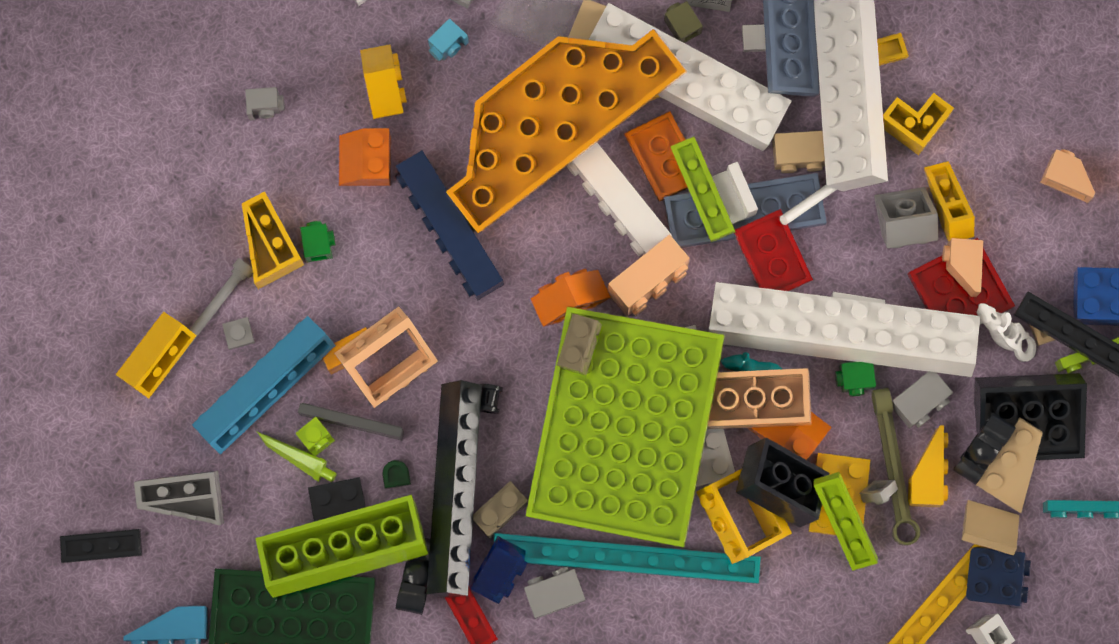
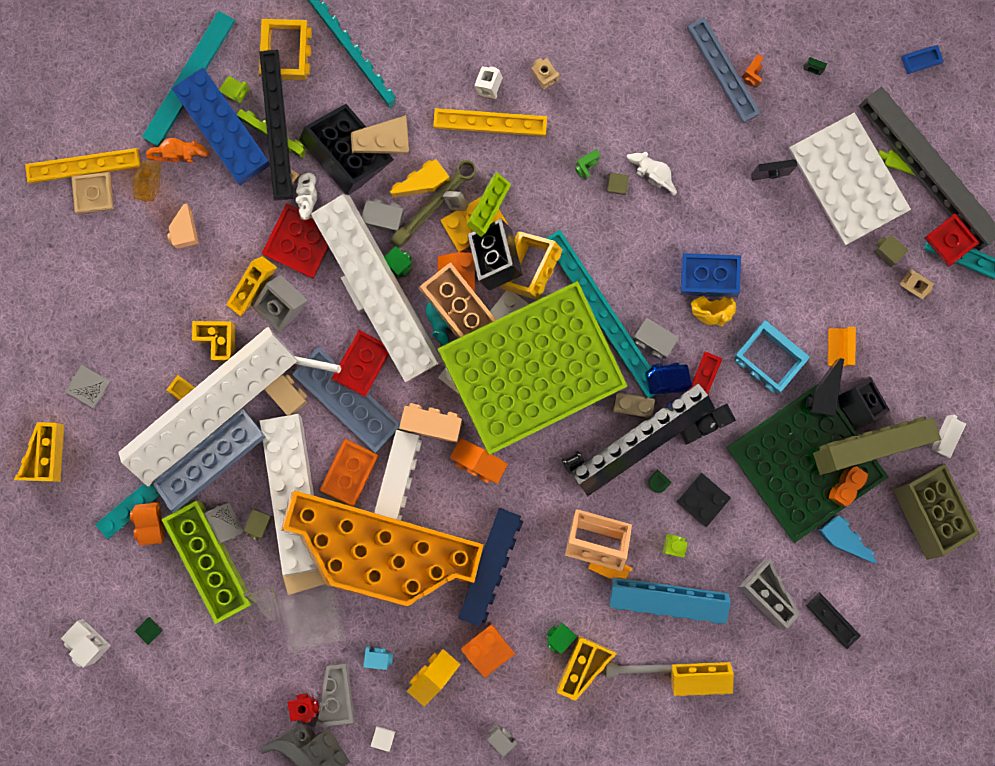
camera: 130 degrees left, 5 degrees up
light grey plate [222,317,255,350] -> none
lime brick [255,495,428,598] -> none
lime bar [256,431,337,482] -> none
dark grey tile [298,403,404,441] -> none
dark tan brick [557,314,602,375] -> none
lime plate [670,137,735,242] -> none
white panel [712,162,758,224] -> none
white tile [742,24,766,52] -> none
light nougat slope [942,238,983,297] -> none
black piece [953,413,1016,485] -> none
tan tile [962,500,1019,555] -> none
dark blue bracket [966,547,1031,609] -> none

